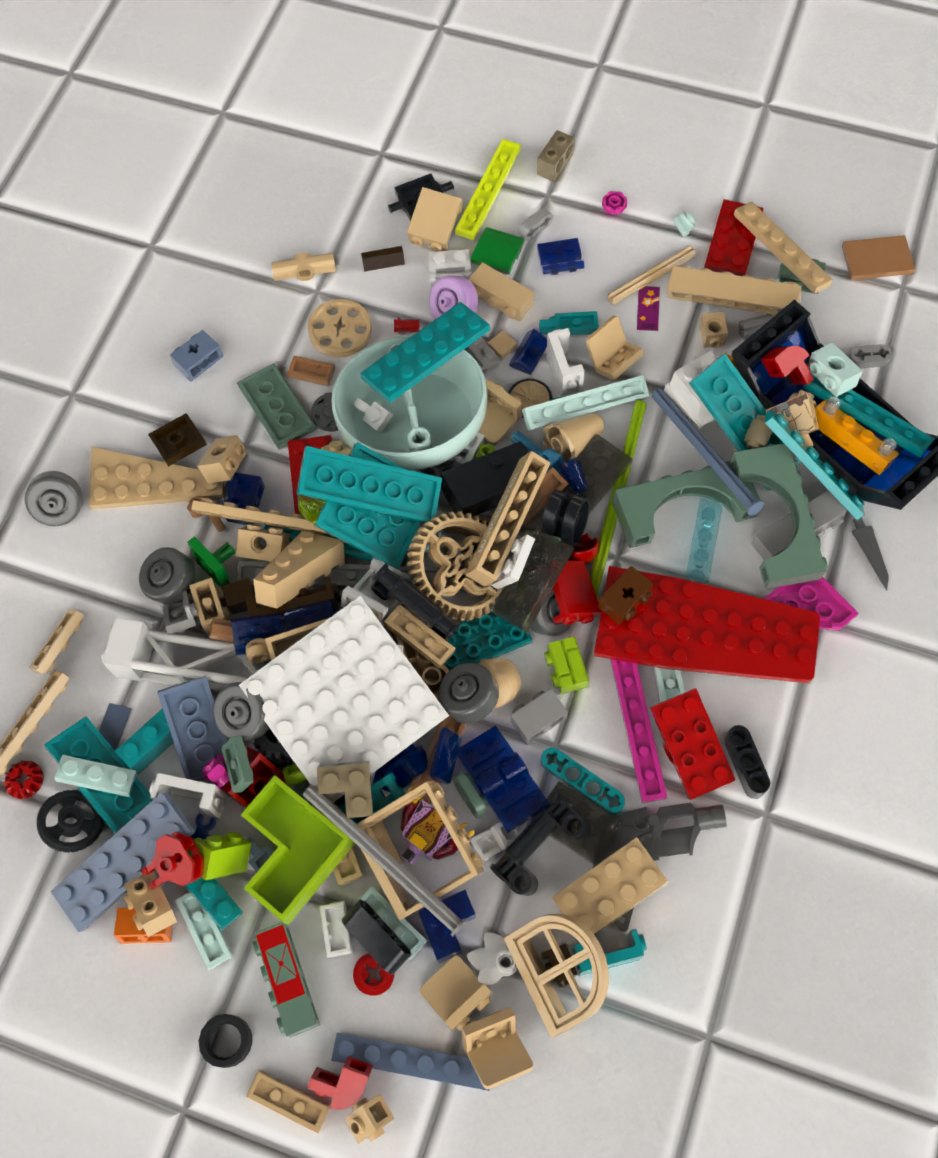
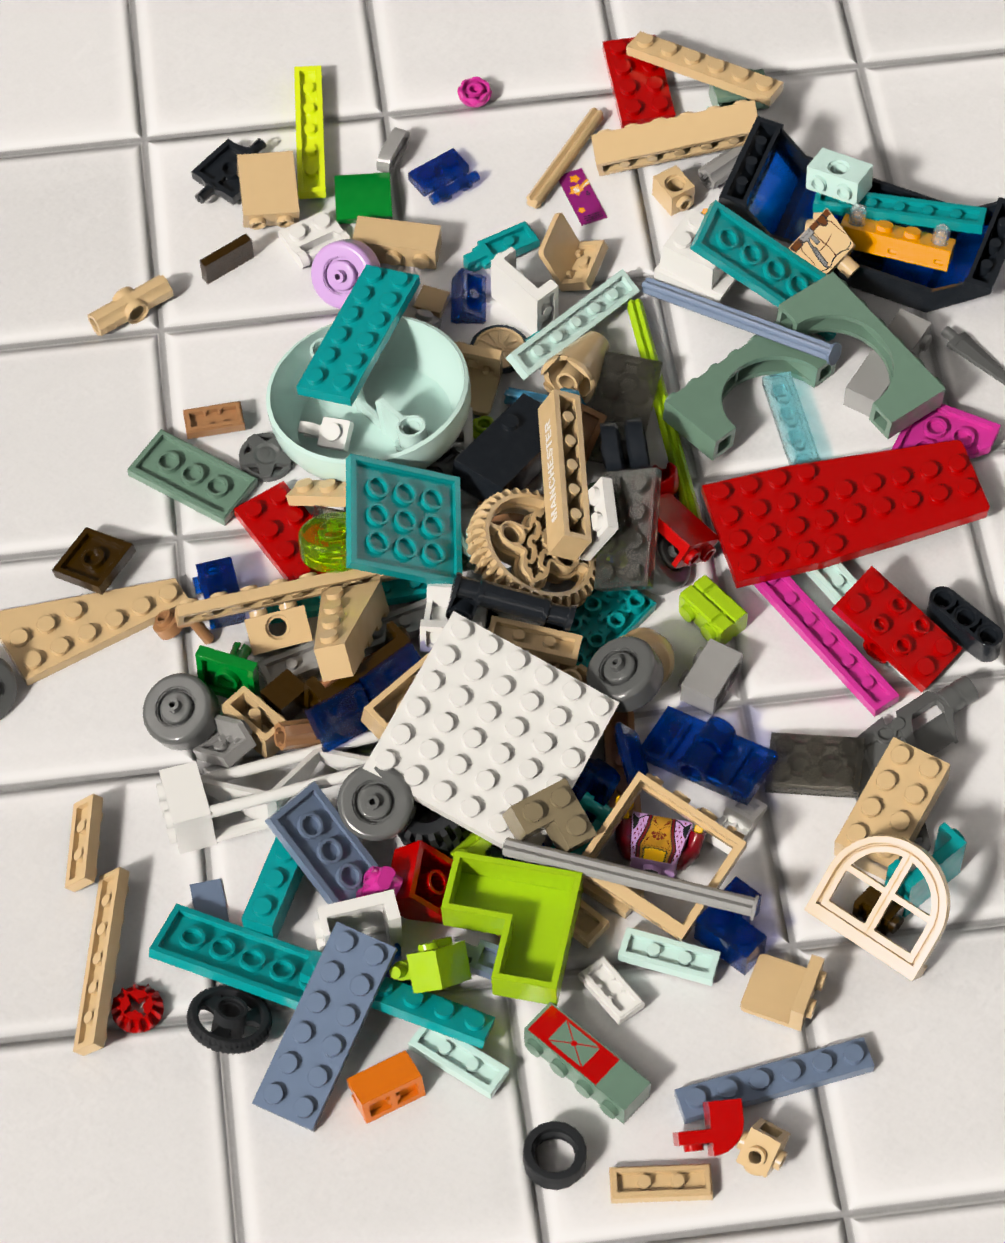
camera: 30 degrees left, 10 degrees down
light aqua plate [54,755,137,797] -> none
tan brick [123,872,177,937] -> none
red hinge [141,831,204,890] -> none
sand blue brick [170,330,224,382] -> none
tan brick [198,435,247,483] -> none
sand green plate [221,736,254,793] -> none
tan tile [246,638,270,663] -> none
teal plate [296,446,442,523] -> none
tan wedge [308,299,372,357] -> none
black beam [341,899,412,974] -> none
red gear [353,953,395,996] -> none
red pin [394,317,420,334] -> none
sand green plate [452,771,488,818] -> none
tan bracket [461,1007,533,1089] -> none
white plate [467,932,518,985] -> none
black piece [490,792,590,896] -> none
dark tan brick [537,130,574,182] -> none
teal beam [541,748,625,815] -> none
clear blue cone [559,458,588,494] -> none
reddish brown brick [598,566,653,625] -> none
light aqua plate [673,211,696,236] -> none
dark tan brick [744,415,773,449] -> none
red brick [761,346,813,385] -> none
teal plate [765,409,865,520] -> none
medium nougat tile [842,235,915,280] -> none
light grey beam [849,344,892,368] -> none

